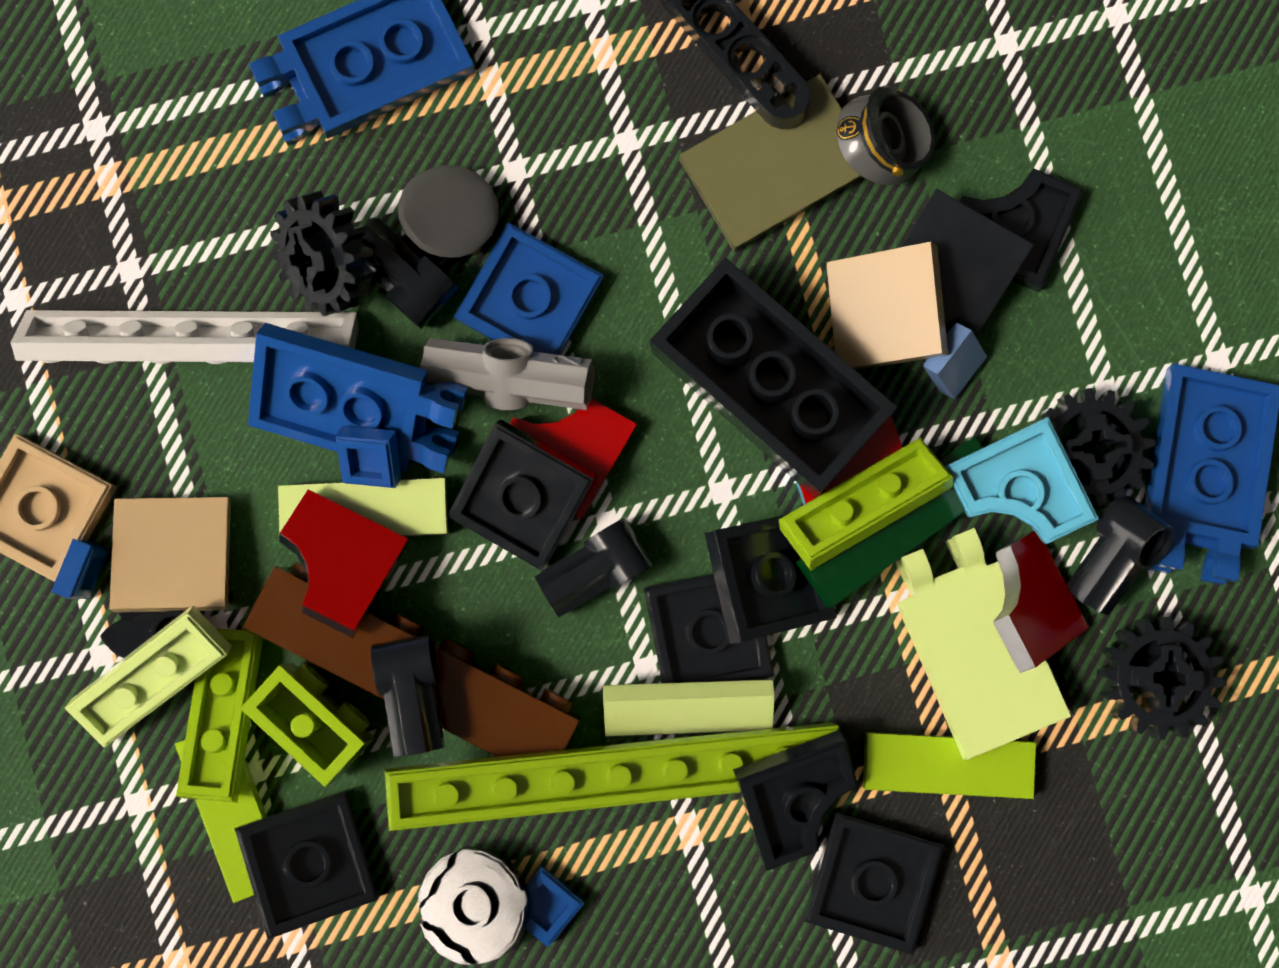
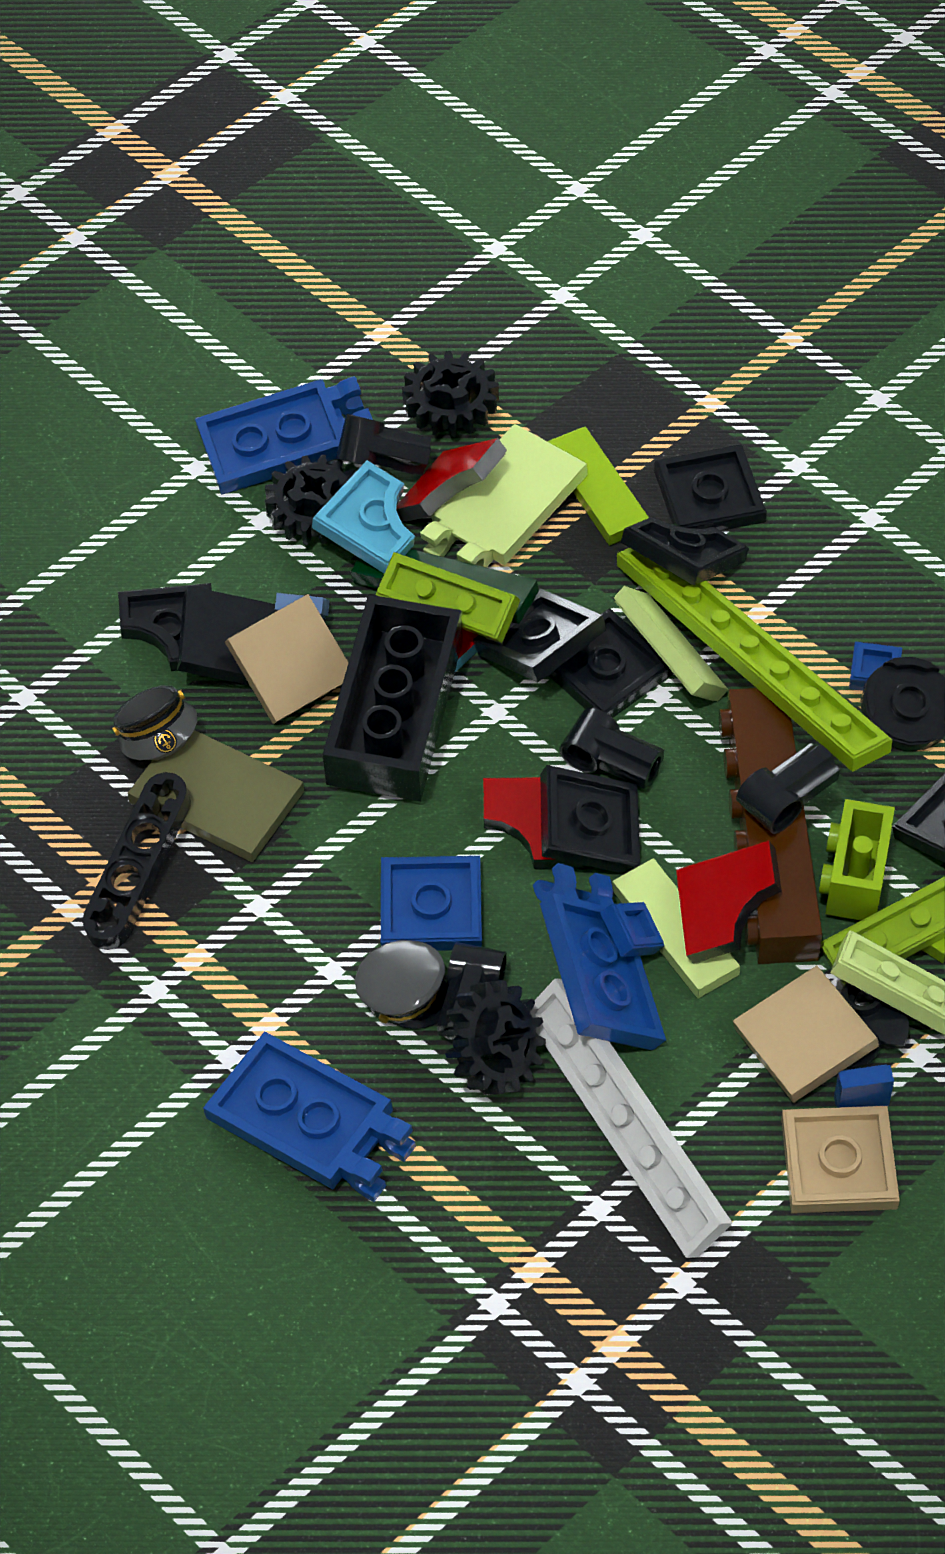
camera: 115 degrees left, 30 degrees down
light grey piece [420,338,595,410] -> none

